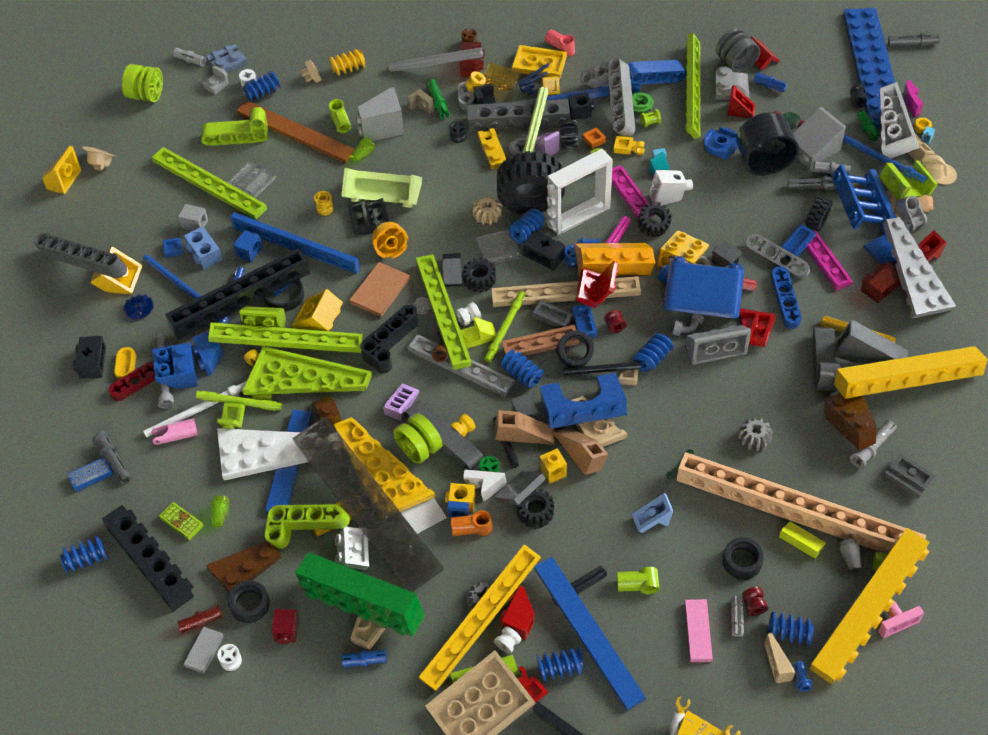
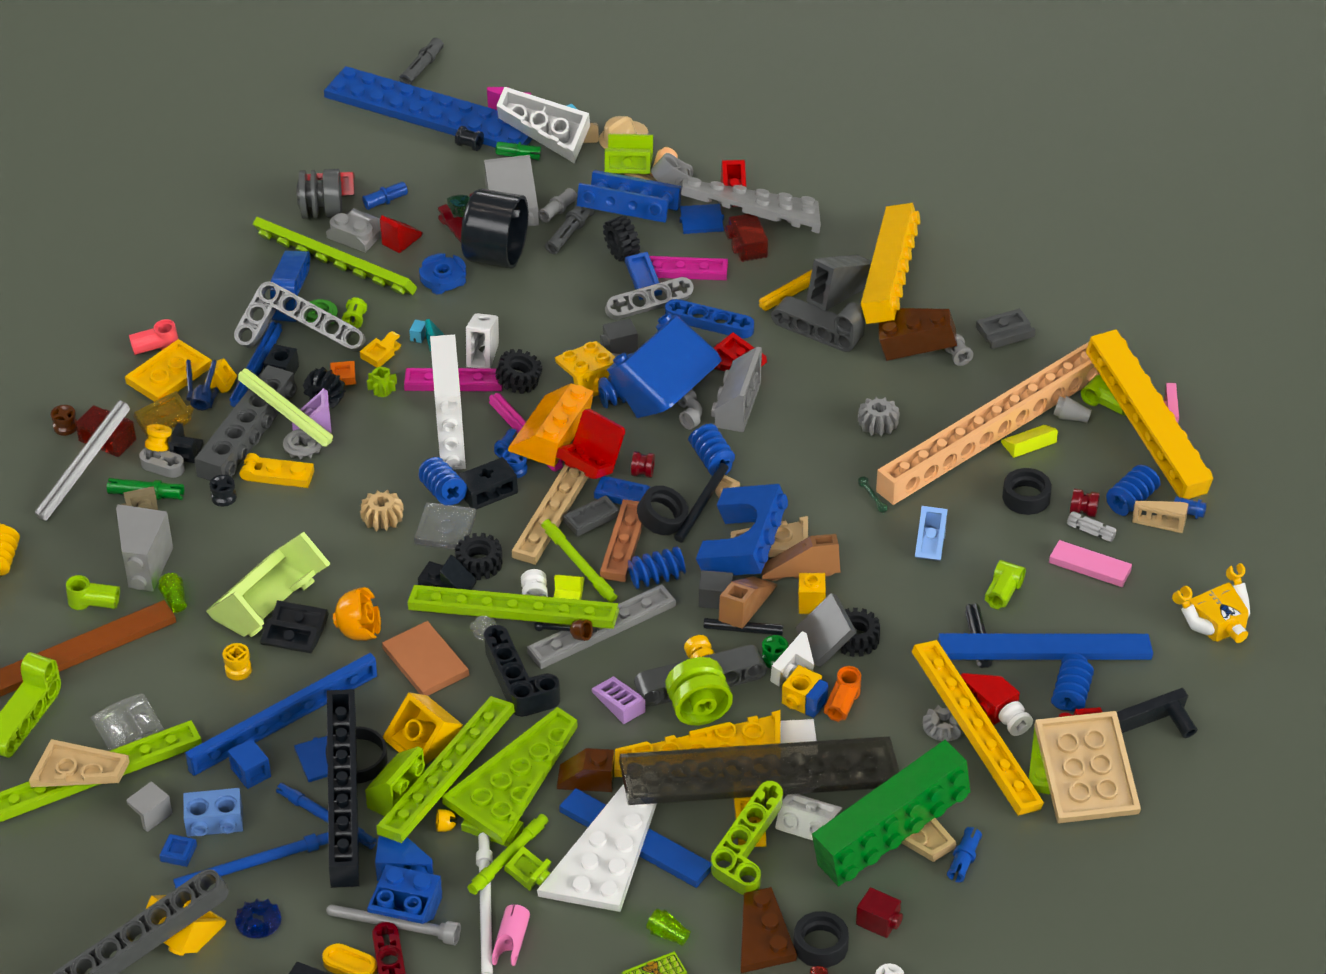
camera: 65 degrees left, 10 degrees down
black tyre [497,151,565,214] -> none
blue bar [843,134,927,183] -> none
none -> tan wing [29,739,130,787]

